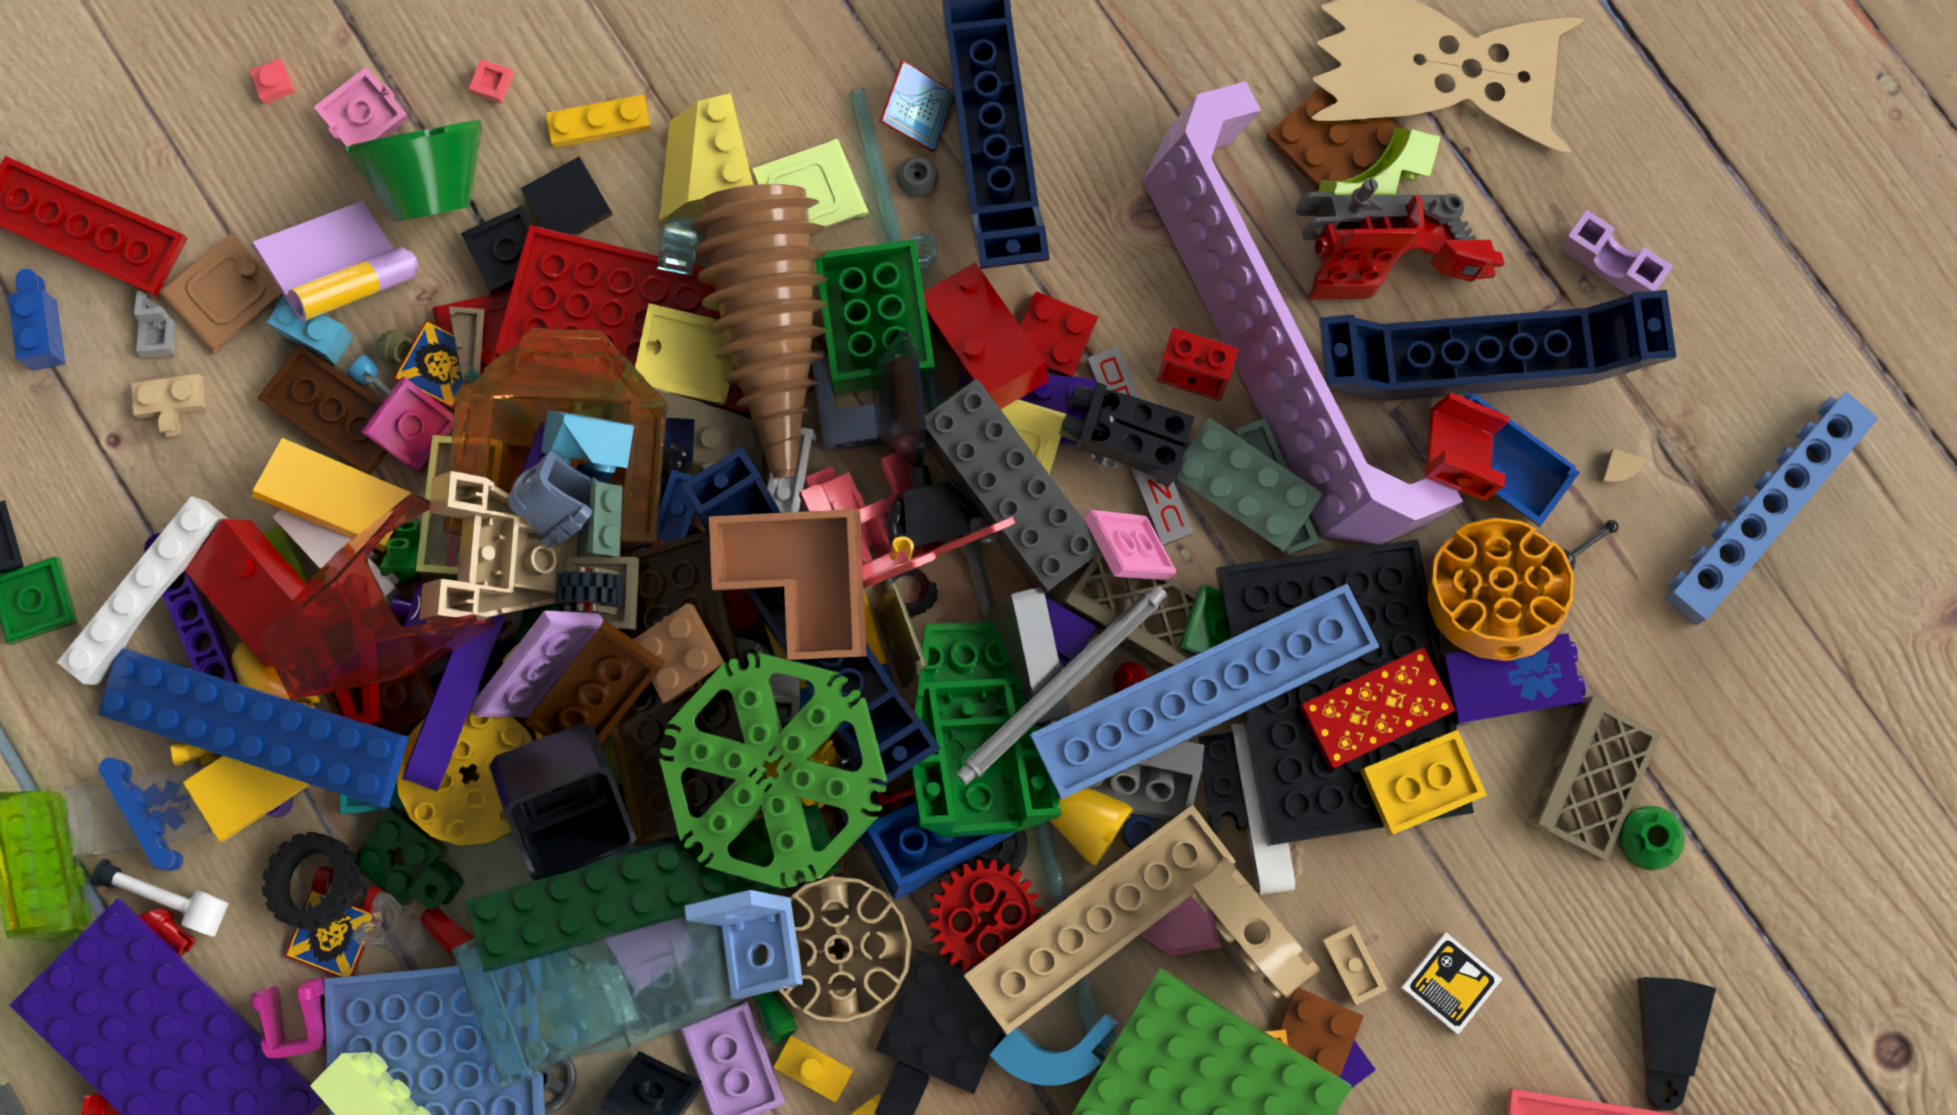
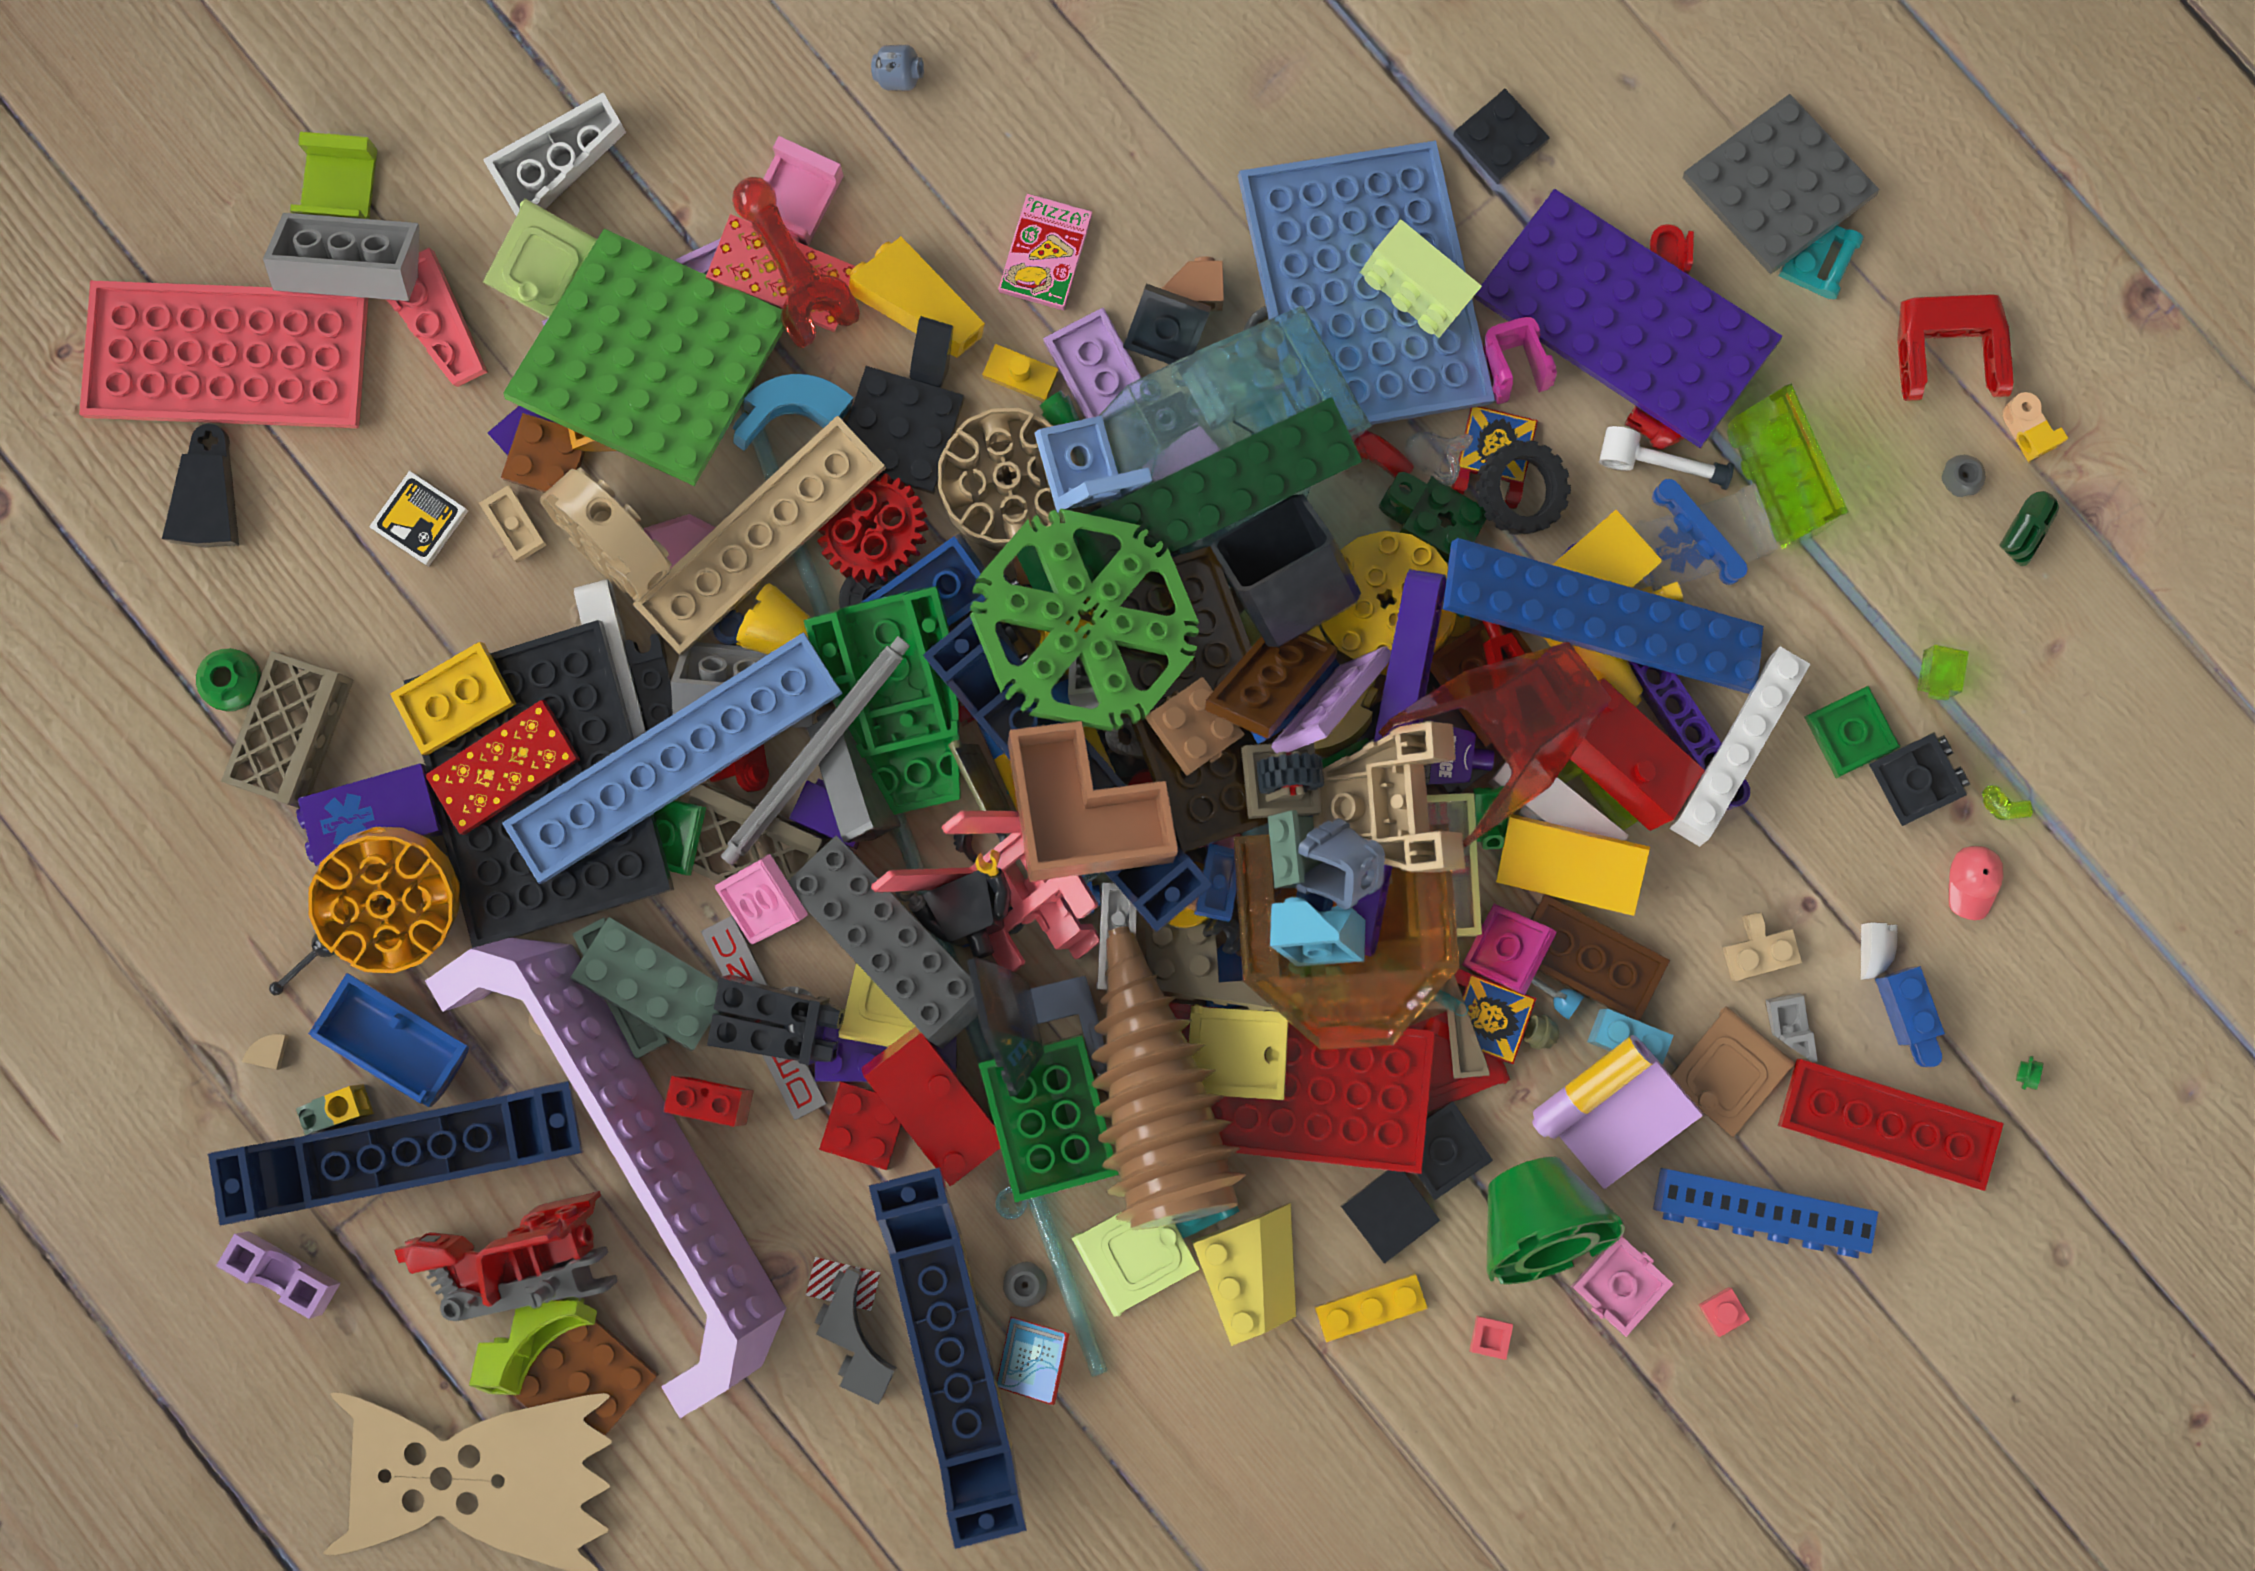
camera: 170 degrees right, 5 degrees up
clear light blue plate [658,216,702,275] -> none
red panel [1425,392,1509,501] -> none
medium blue brick [1664,392,1879,626] -> none
none -> yellow leg [296,1084,374,1135]
none -> sticker [806,1257,880,1311]
none -> dark grey arch [815,1266,897,1405]
none -> blue brick [1653,1168,1878,1258]
none -> white brick [1861,922,1897,980]

